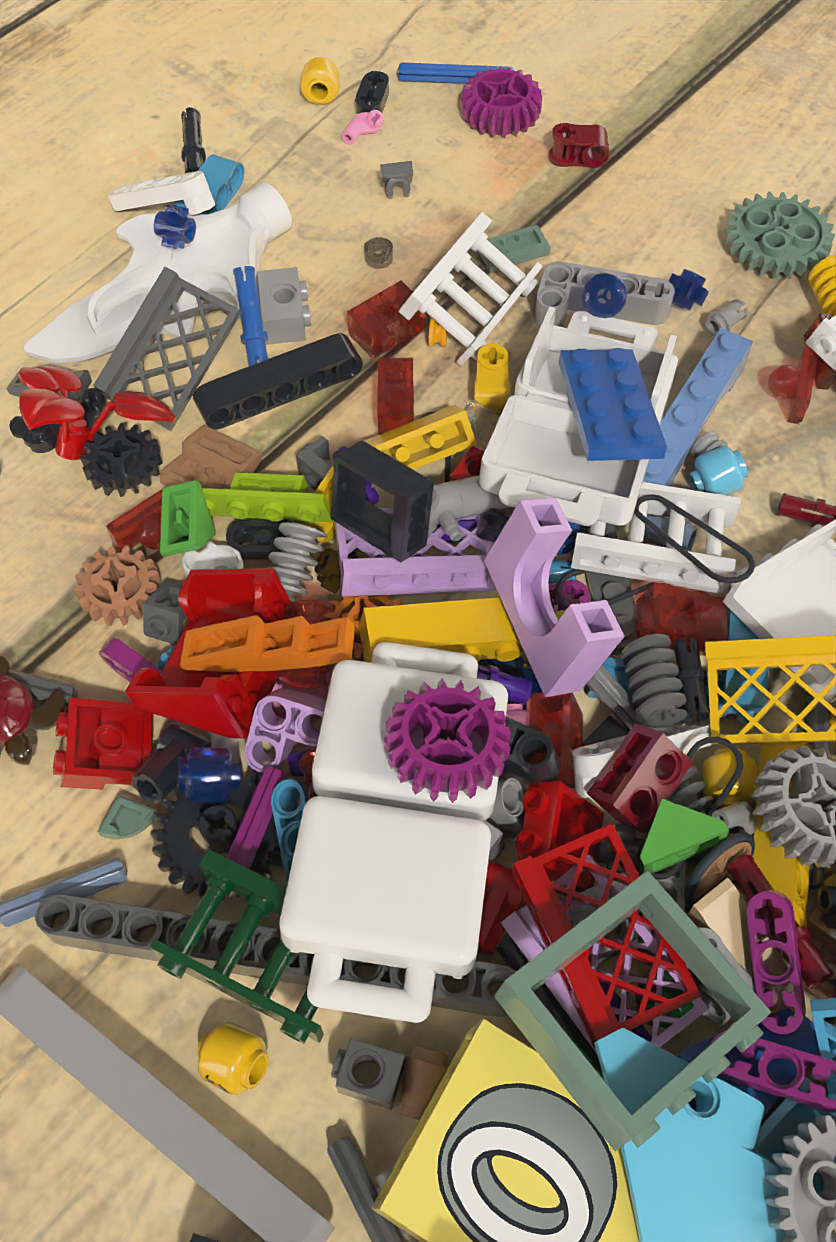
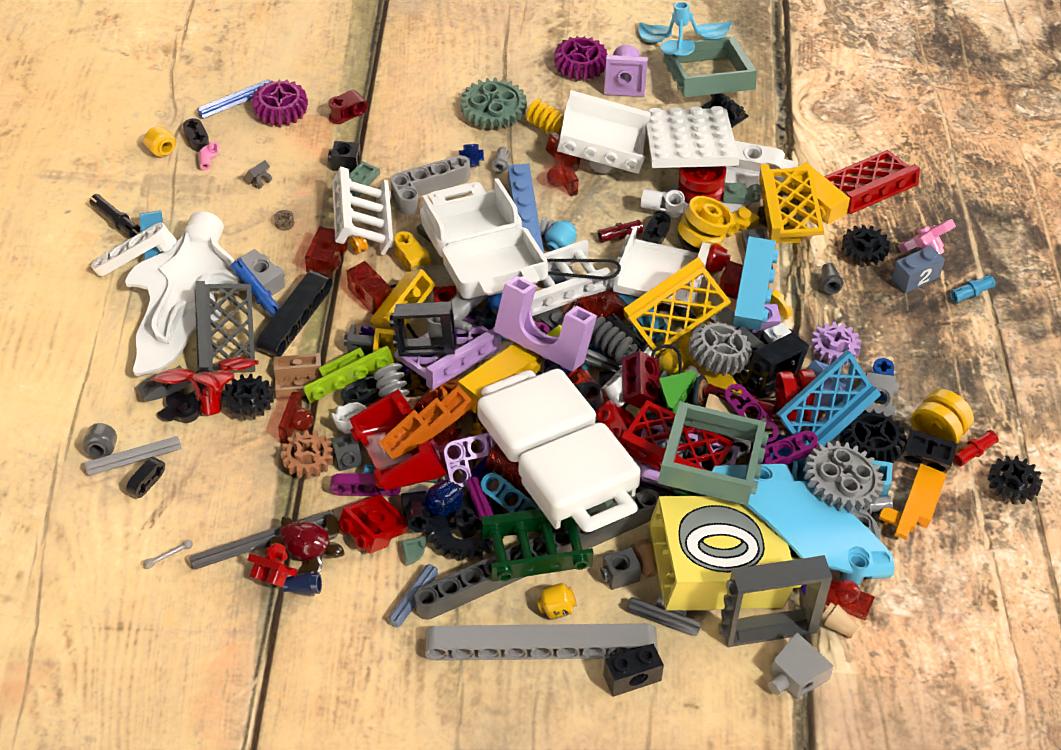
camera: 40 degrees left, 10 degrees down
clear blue gear [153,205,196,249] -> none
bright green slope [160,480,216,557] -> none
magenta gear [384,678,511,803] -> none
blue plate [558,348,667,461] -> none
clear blue head [582,272,628,318] -> none
none -> black brick [328,141,361,172]

